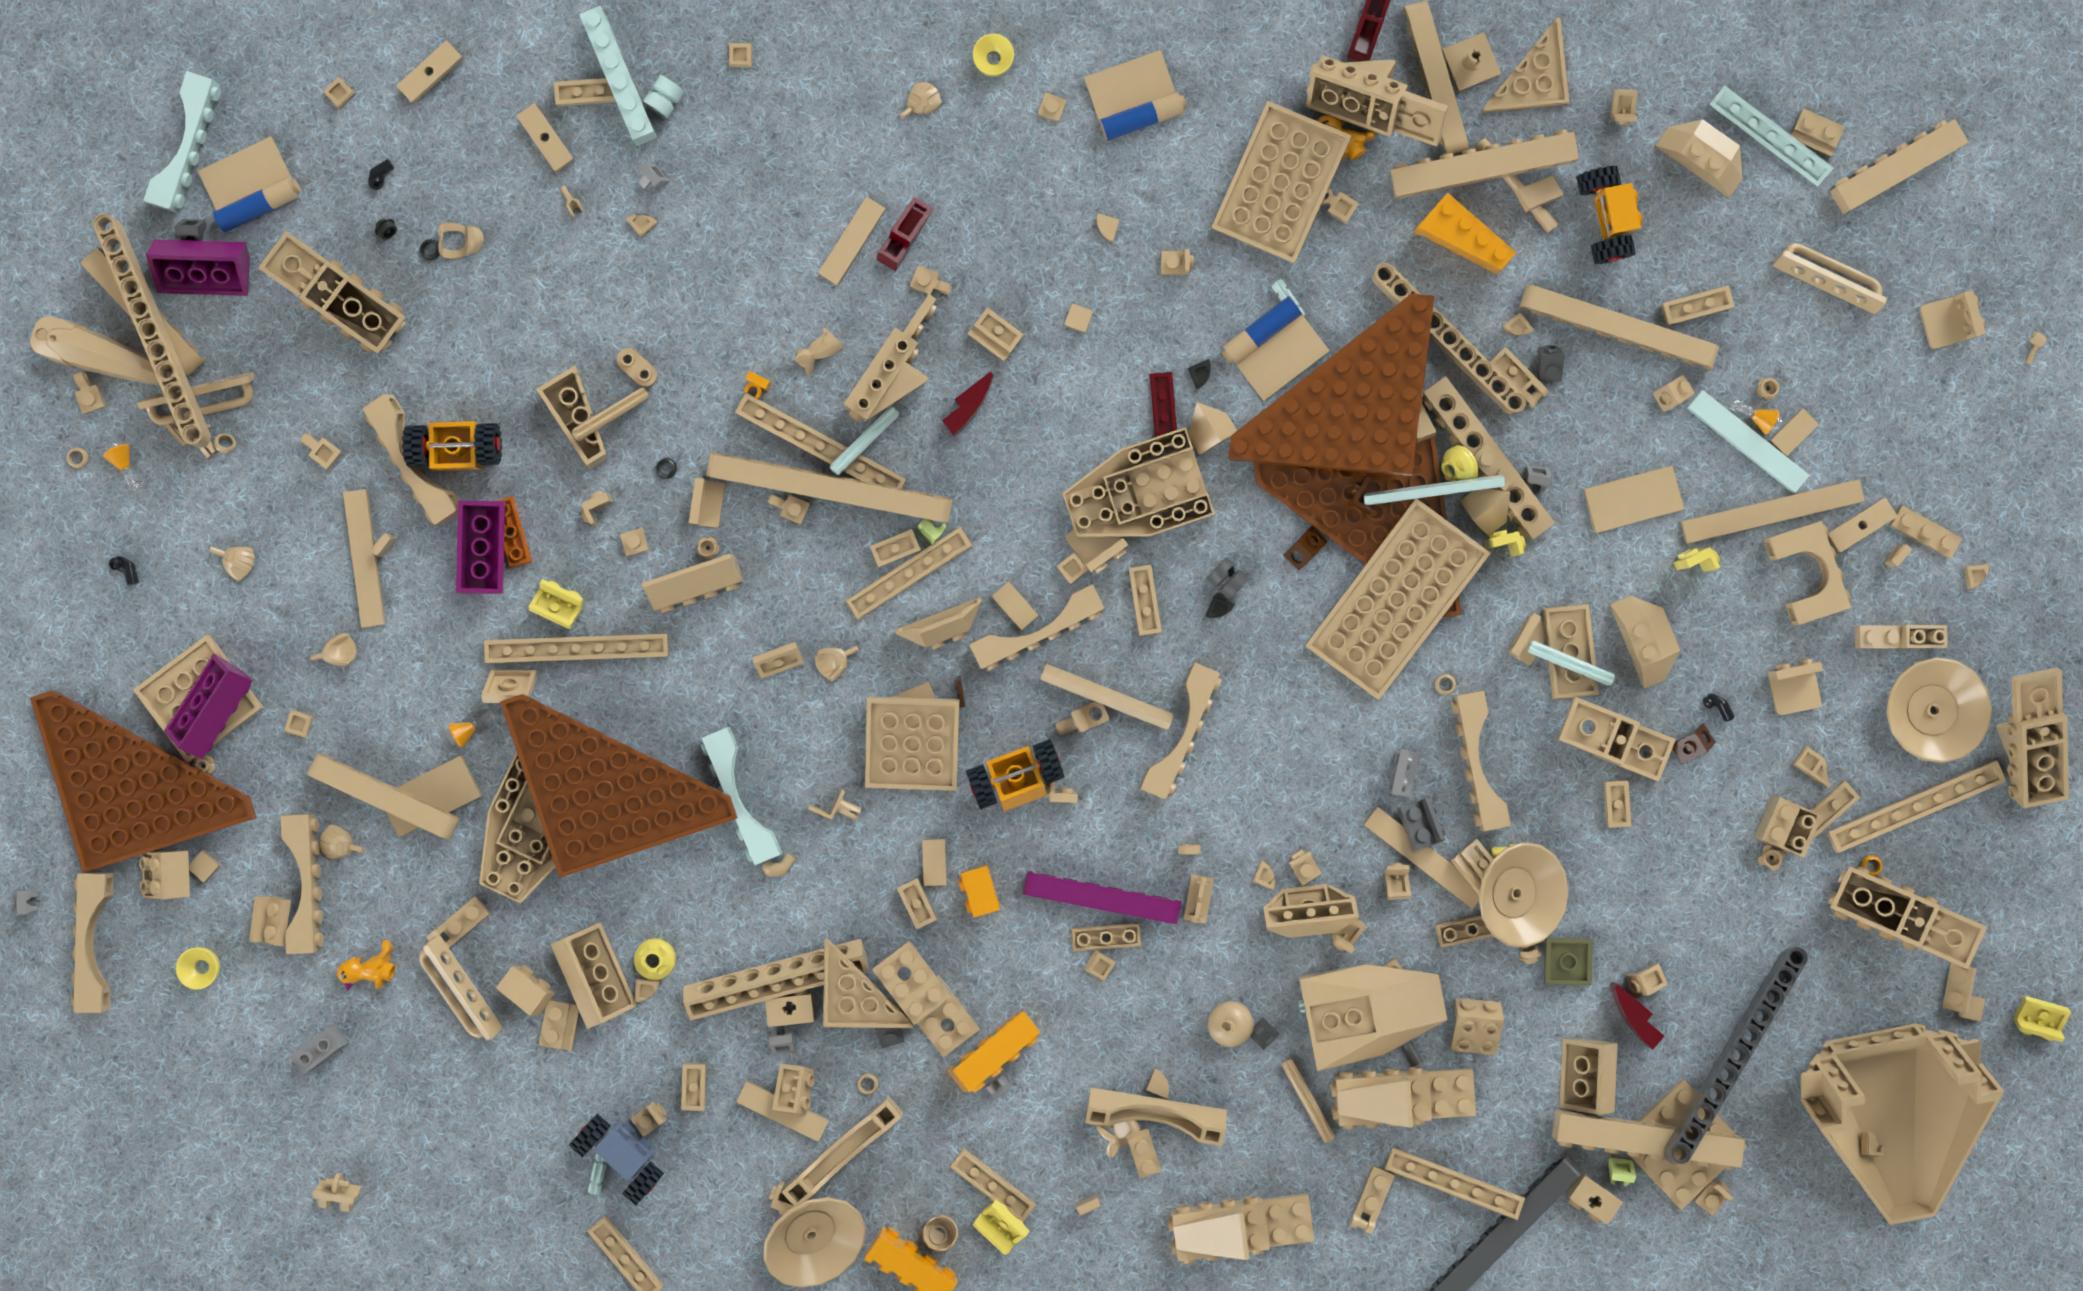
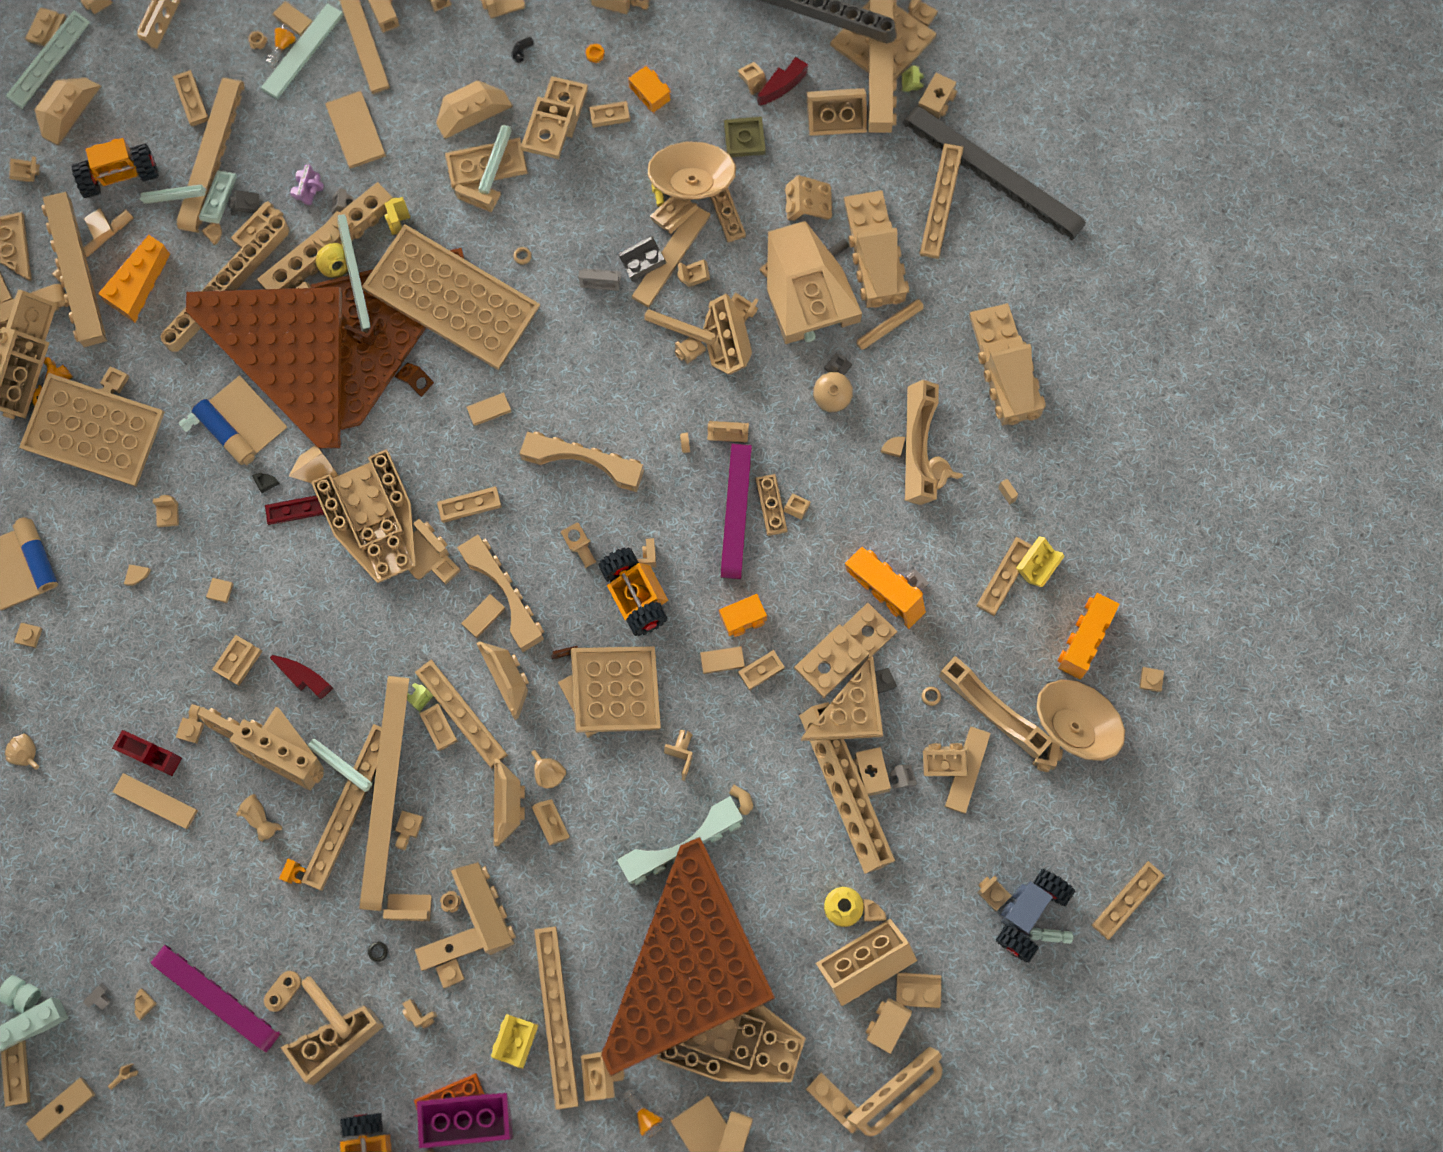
camera: 90 degrees left, 15 degrees down
tan plate [681,1063,707,1111] -> none
tan hair [922,1215,958,1252] -> none
tan tile [1040,663,1173,730] -> none
tan plate [1126,1129,1162,1179] -> none
pearl dark grey tile [1205,595,1235,618] -> none
dark grey wheel [1206,557,1249,600] -> none
tan tile [1252,860,1275,891] -> none
tan plate [1349,1165,1395,1235] -> none
tan arch [1451,691,1511,831] -> none
tan slope [1460,489,1510,536] -> none
tan plate [1519,945,1542,964] -> none
tan bracket [1653,375,1695,412] -> none
bracket [1672,723,1716,764] -> none
light yellow bracket [1673,547,1720,572] -> none
none -> light aqua axle [140,185,206,204]
none -> magenta beam [150,944,281,1053]
none -> light aqua tile [199,170,237,224]
none -> lavender hips [290,165,324,205]
none -> tan tile [415,927,483,971]
none -> tan tile [467,393,511,426]
none -> tan wedge [494,759,525,847]
none -> light orange tile [585,44,605,63]
none -> light orange brick [628,66,671,113]
none -> tan axle [644,309,716,345]

